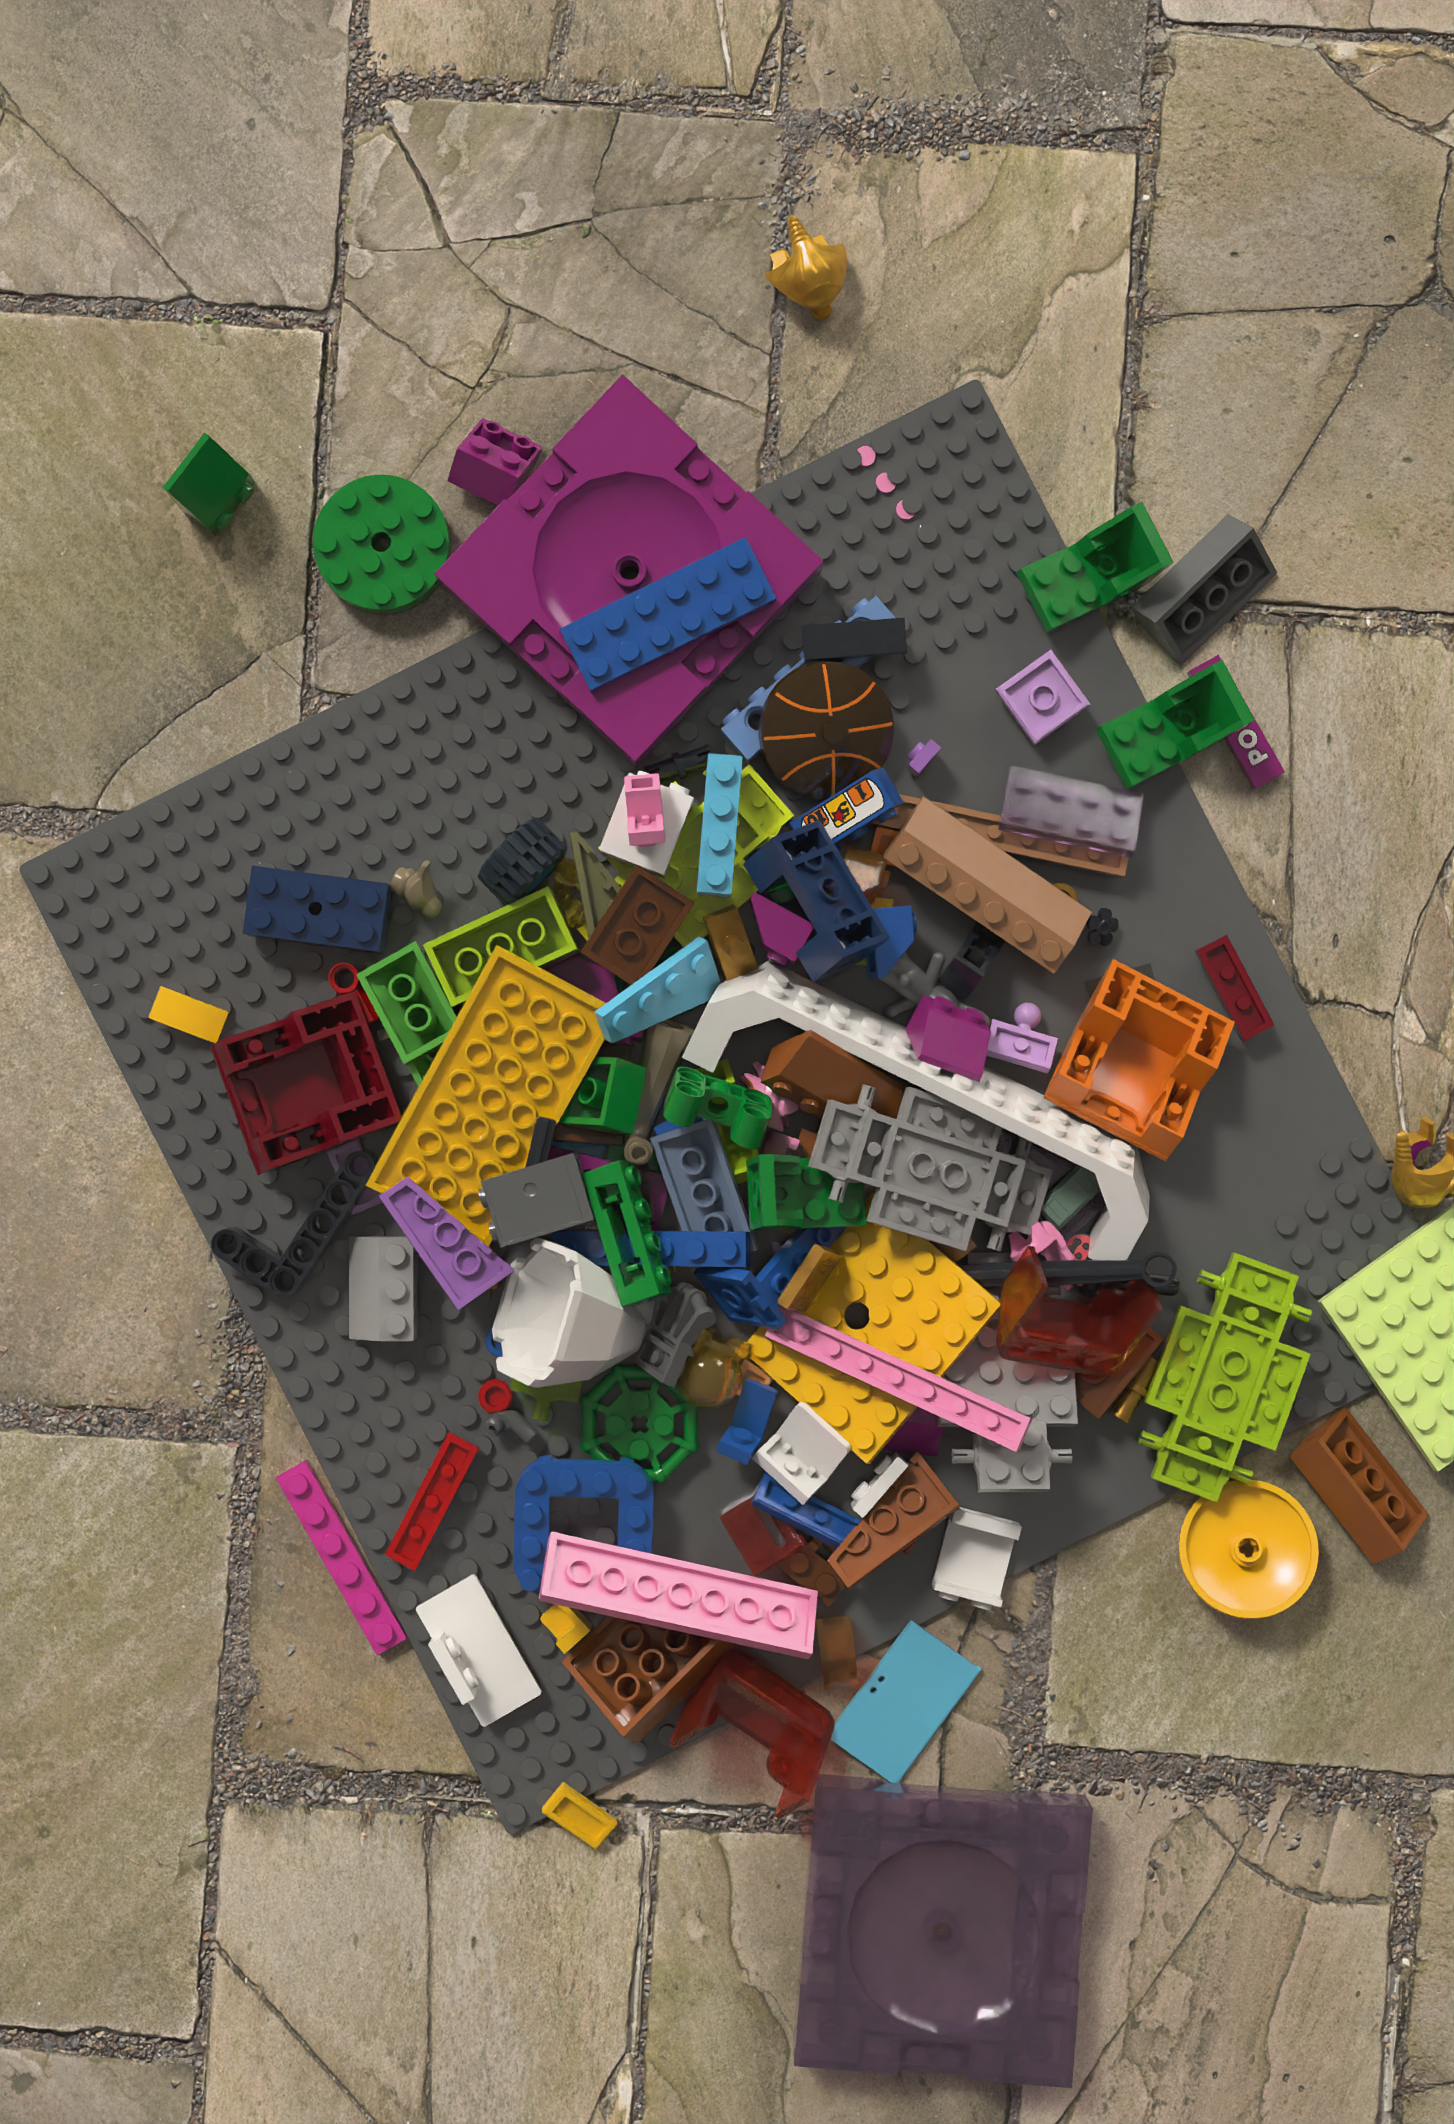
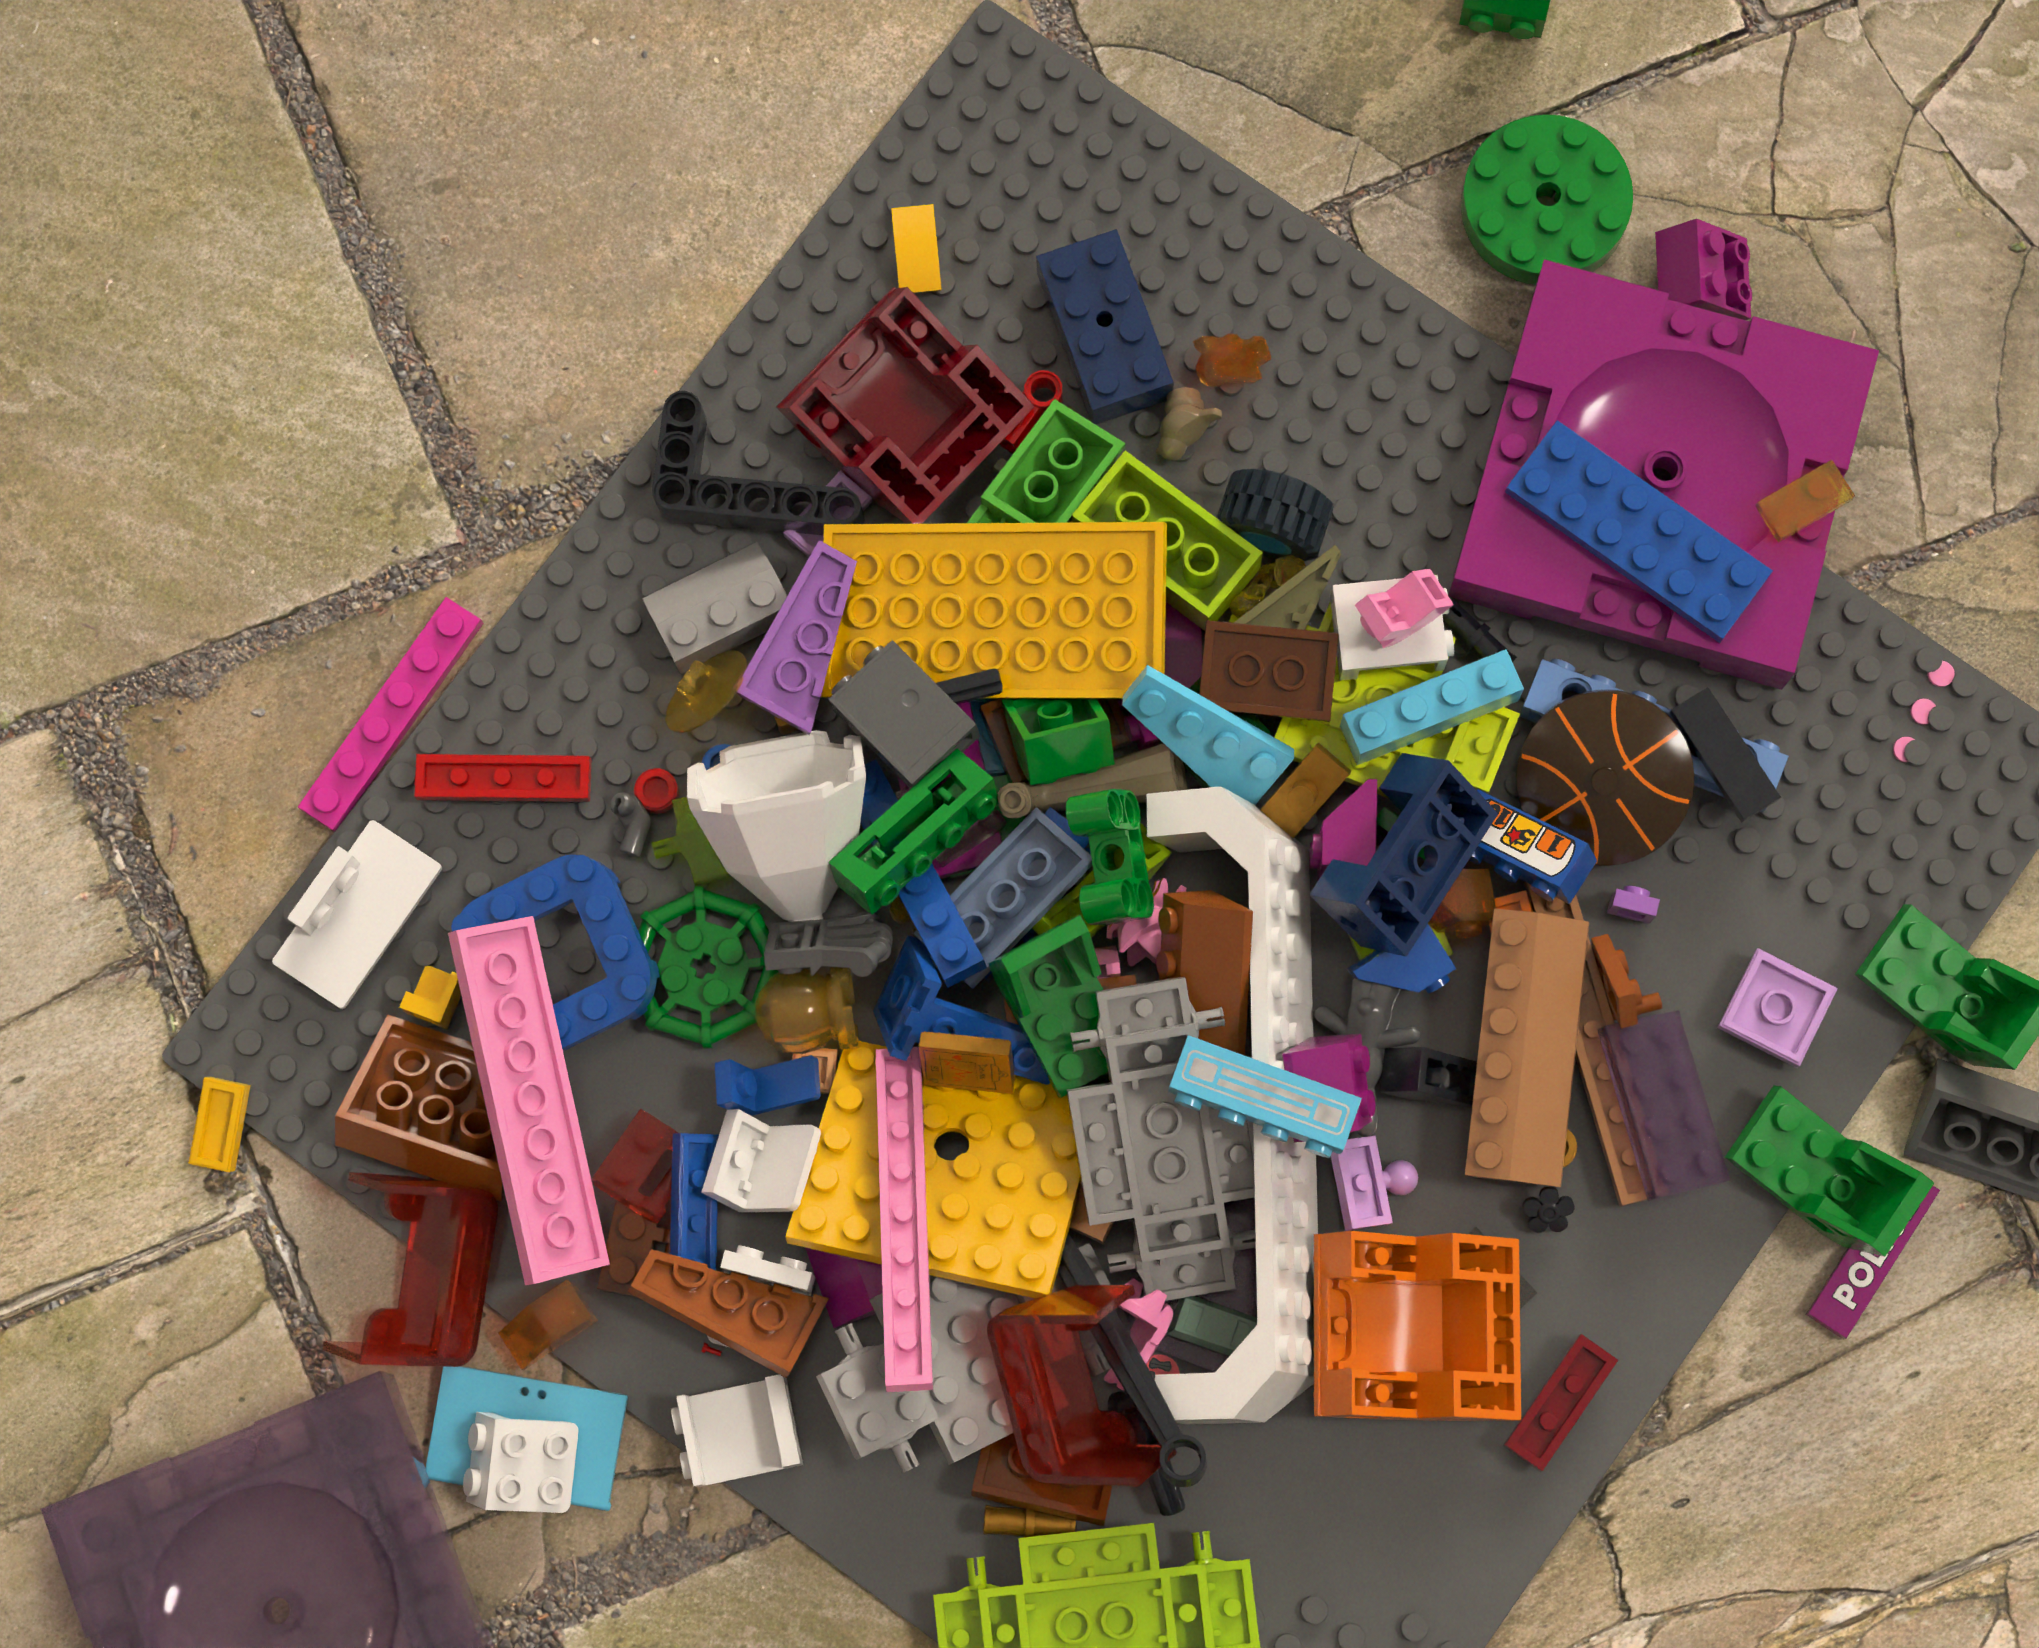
camera: 70 degrees right, 10 degrees down
none -> white bracket [463,1412,579,1513]
none -> clear yellow shield [665,650,747,733]
none -> medium azure brick [1168,1035,1362,1158]
none -> clear orange hips [1193,334,1271,387]
none -> dark orange plate [1591,934,1662,1029]
none -> clear yellow tile [1755,460,1855,543]

